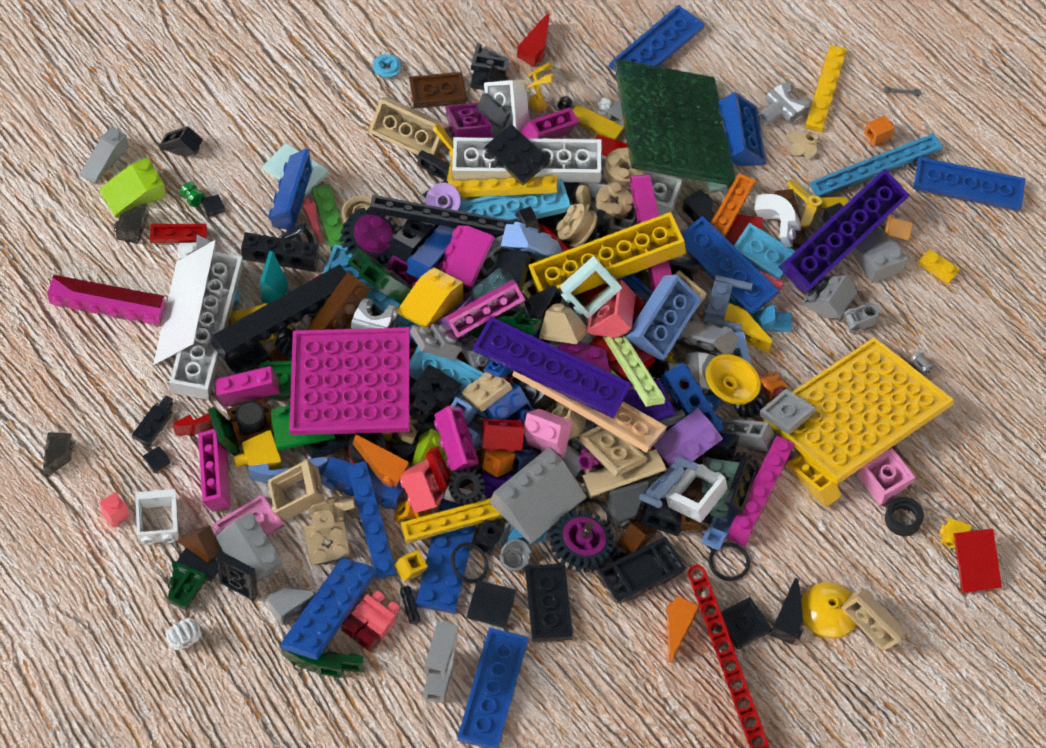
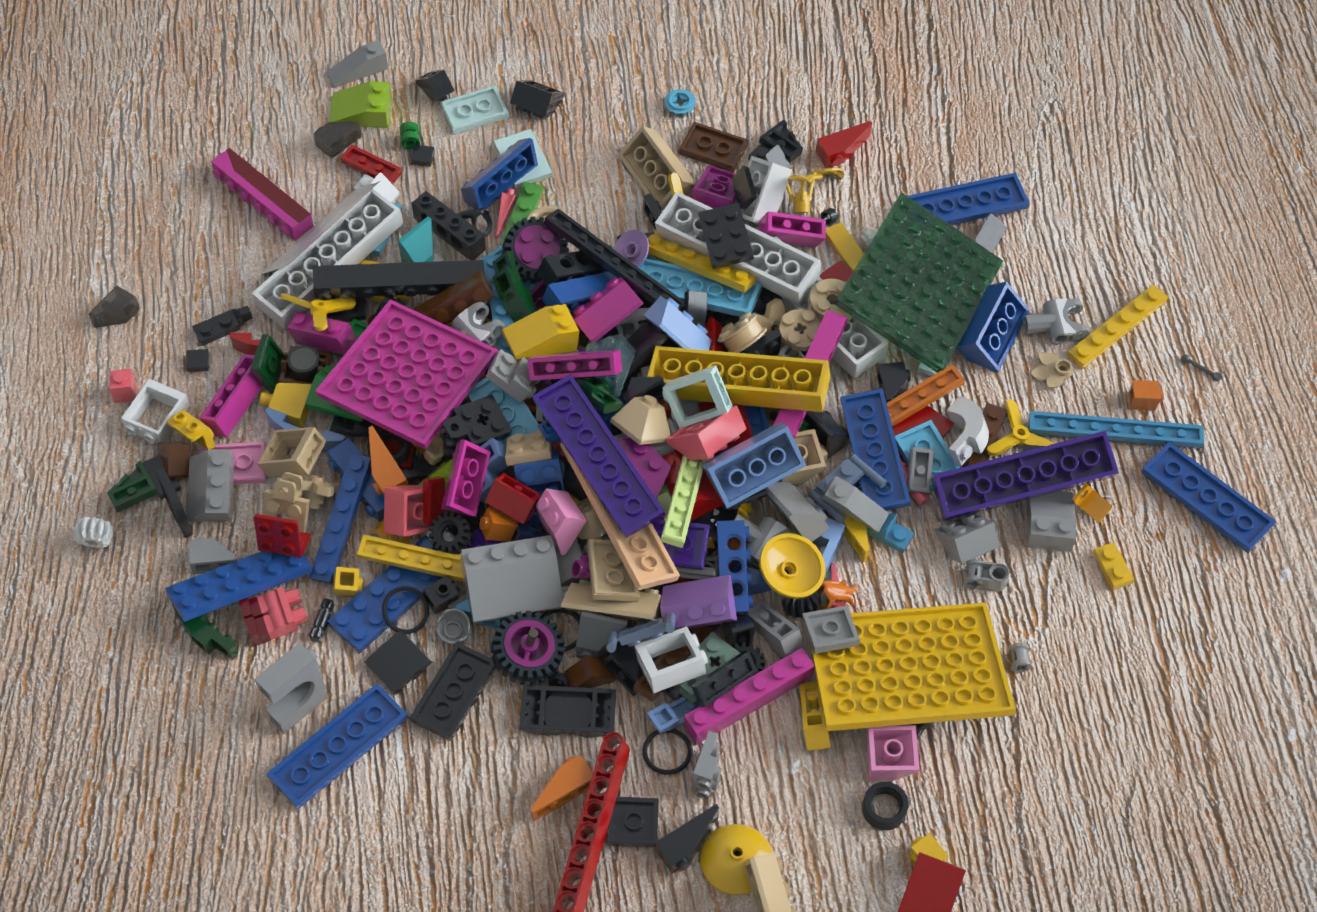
camera: 35 degrees right, 0 degrees up
none -> yellow bracket [166,409,216,450]
none -> red bracket [253,514,311,558]
none -> yellow piece [280,293,356,331]
none -> light aqua tile [440,85,509,135]
none -> black slope [510,80,565,119]
none -> light grey plate [692,731,722,799]
none -> light grey slope [820,476,889,533]
none -> light grey slope [907,447,934,493]
none -> slope [972,213,1007,257]

